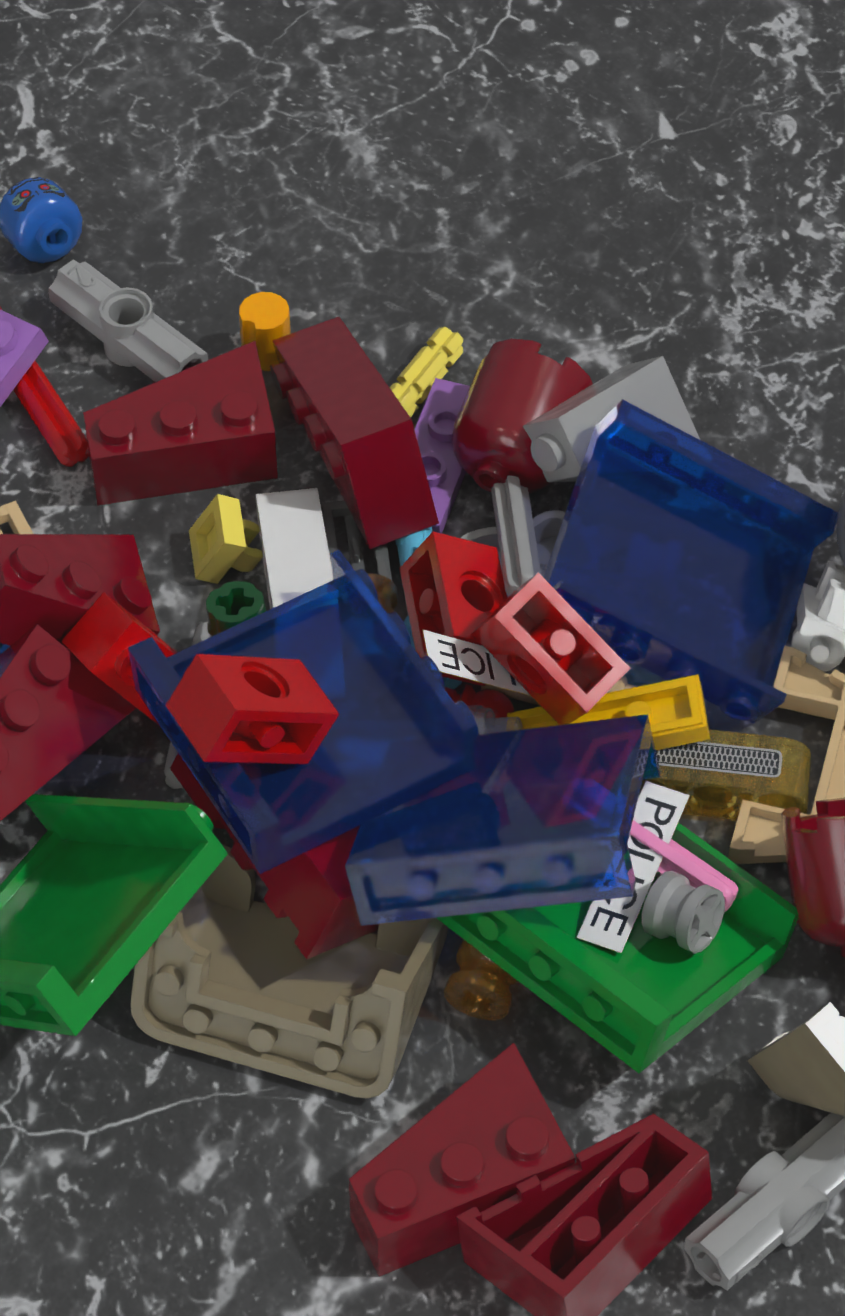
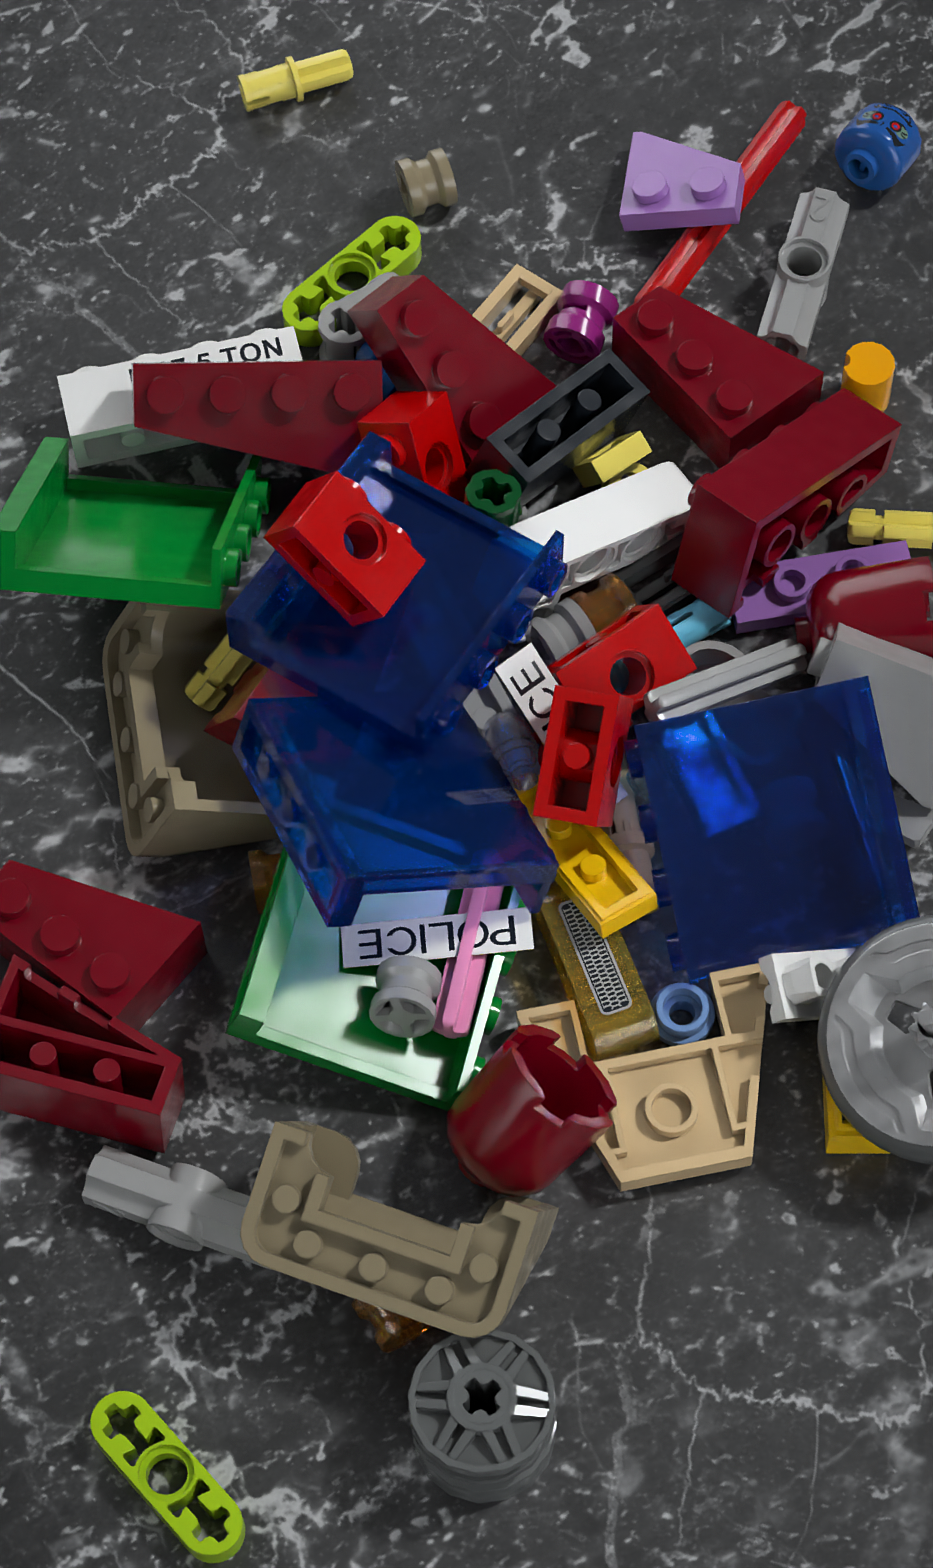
camera: 65 degrees right, 10 degrees up
none -> light yellow axle [184,599,284,711]
none -> black brick [464,348,650,507]
none -> magenta wheel [543,280,619,364]
none -> medium blue plate [649,982,715,1046]

